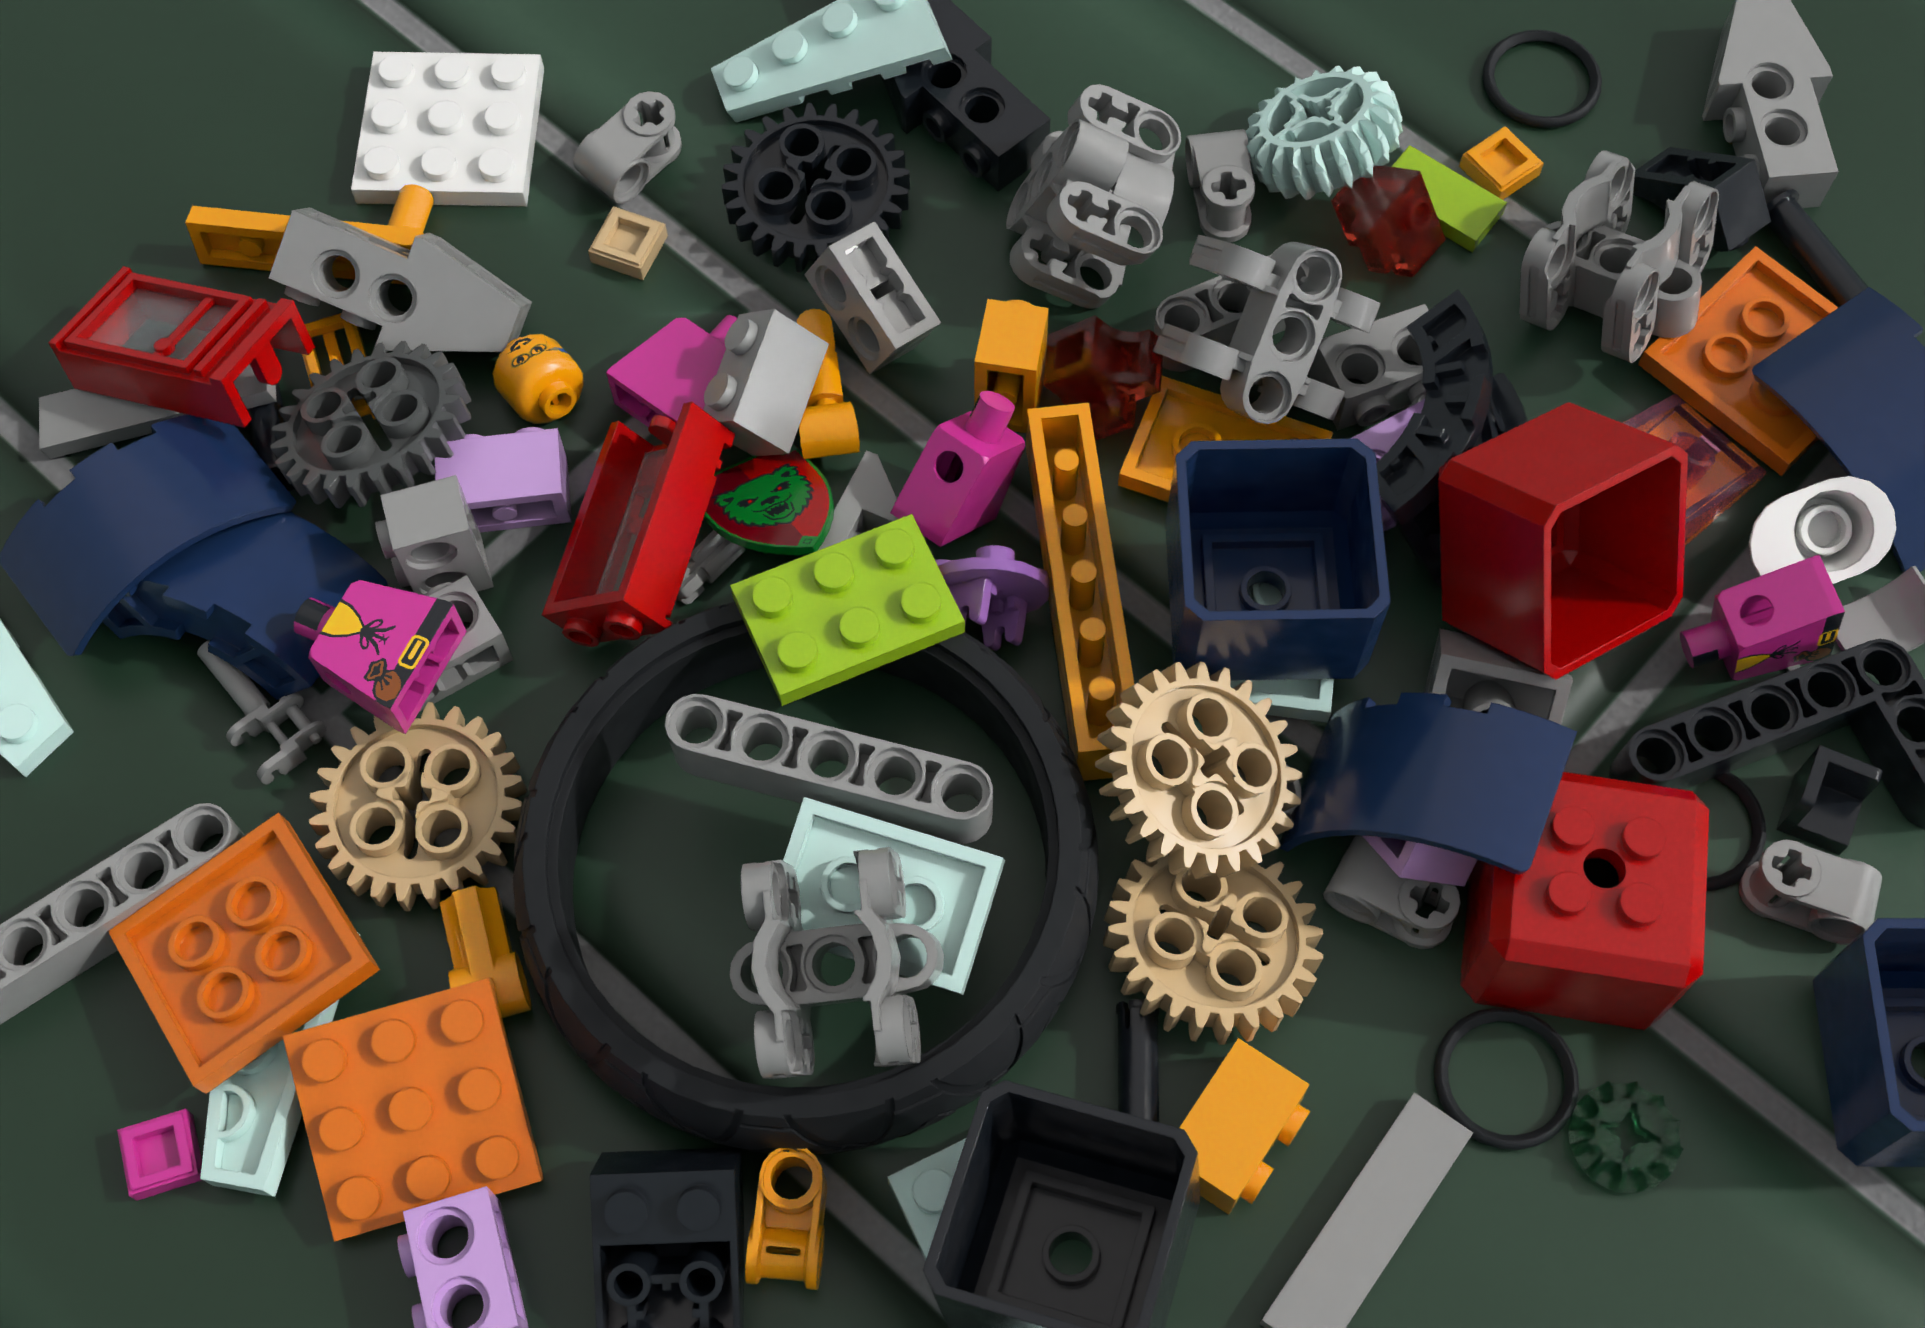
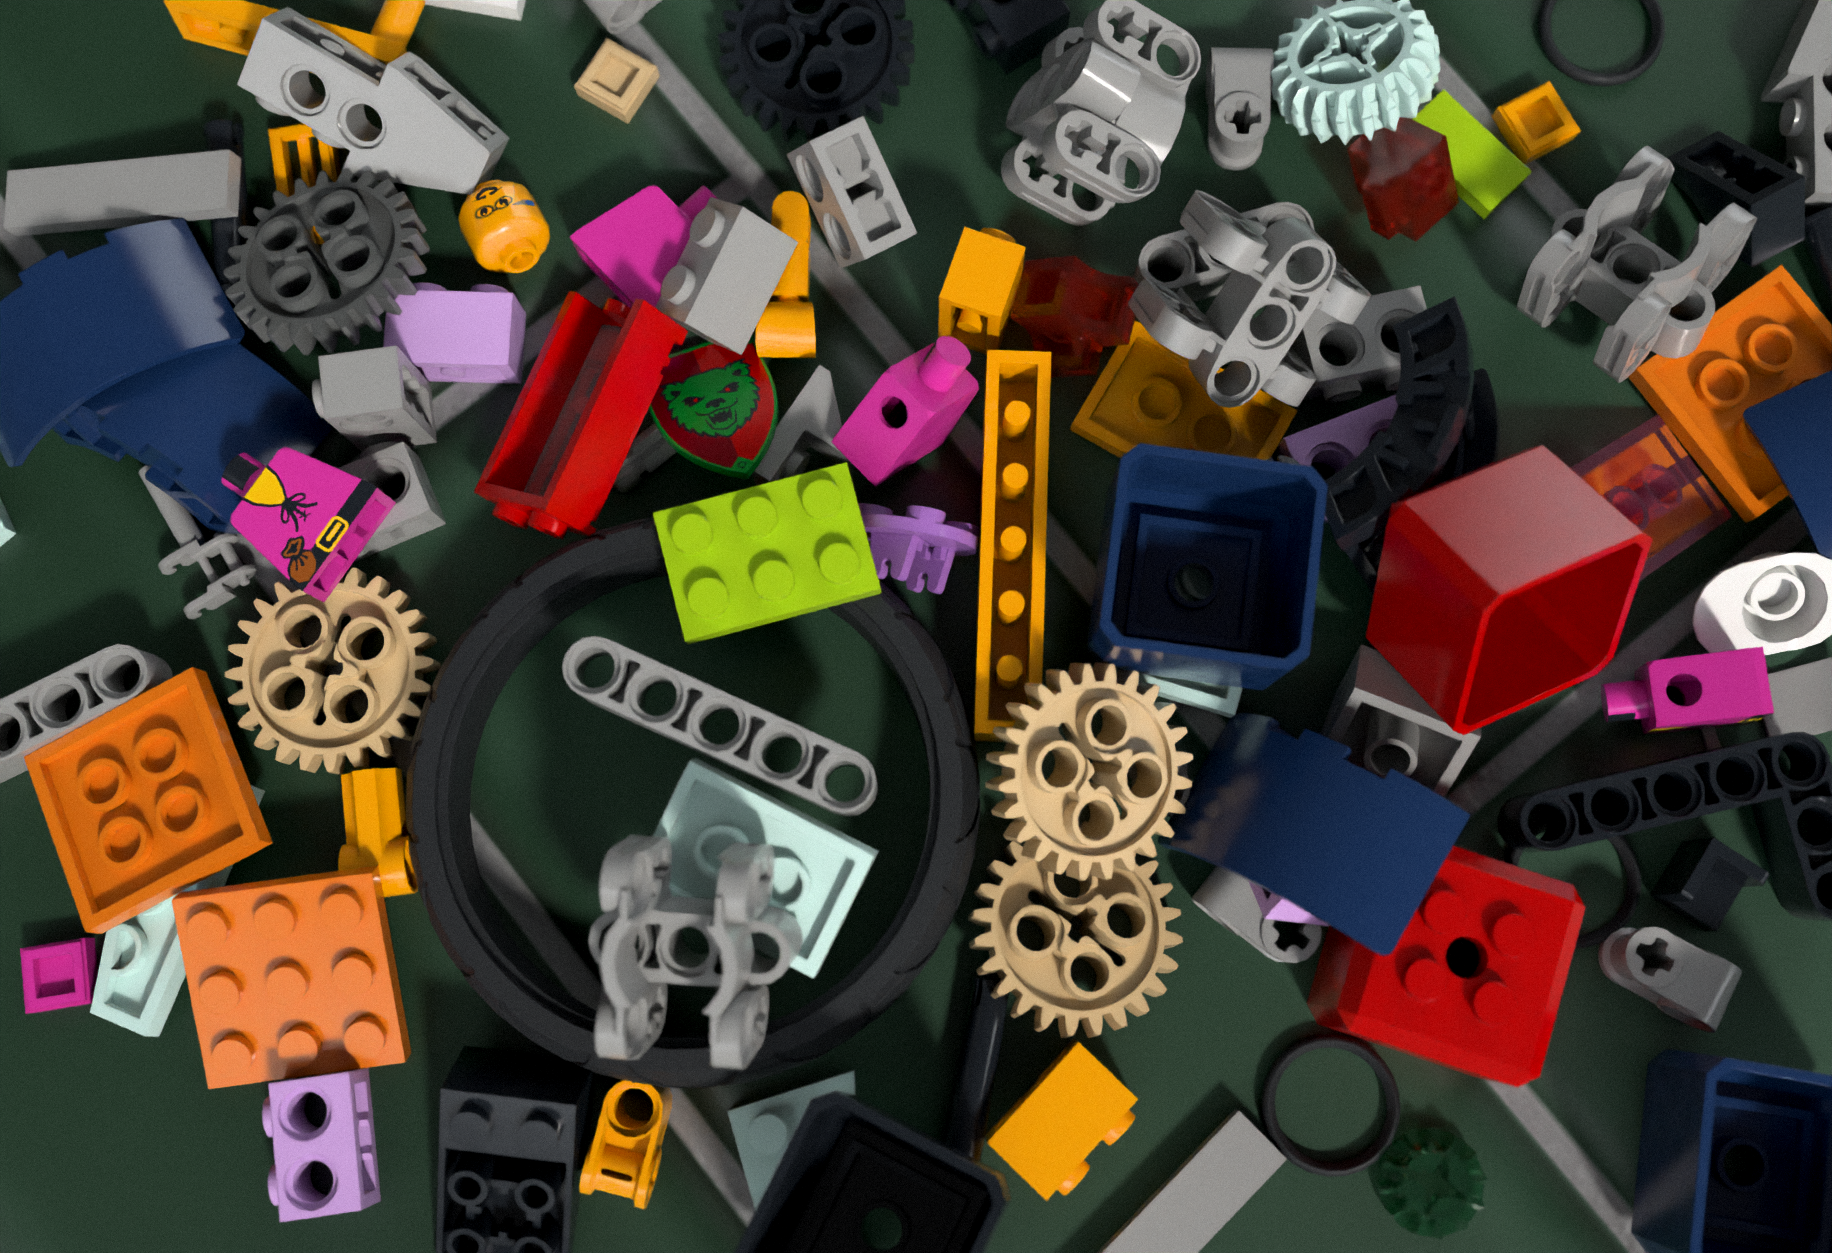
camera: 10 degrees right, 15 degrees up
red door [48,266,315,428] -> none

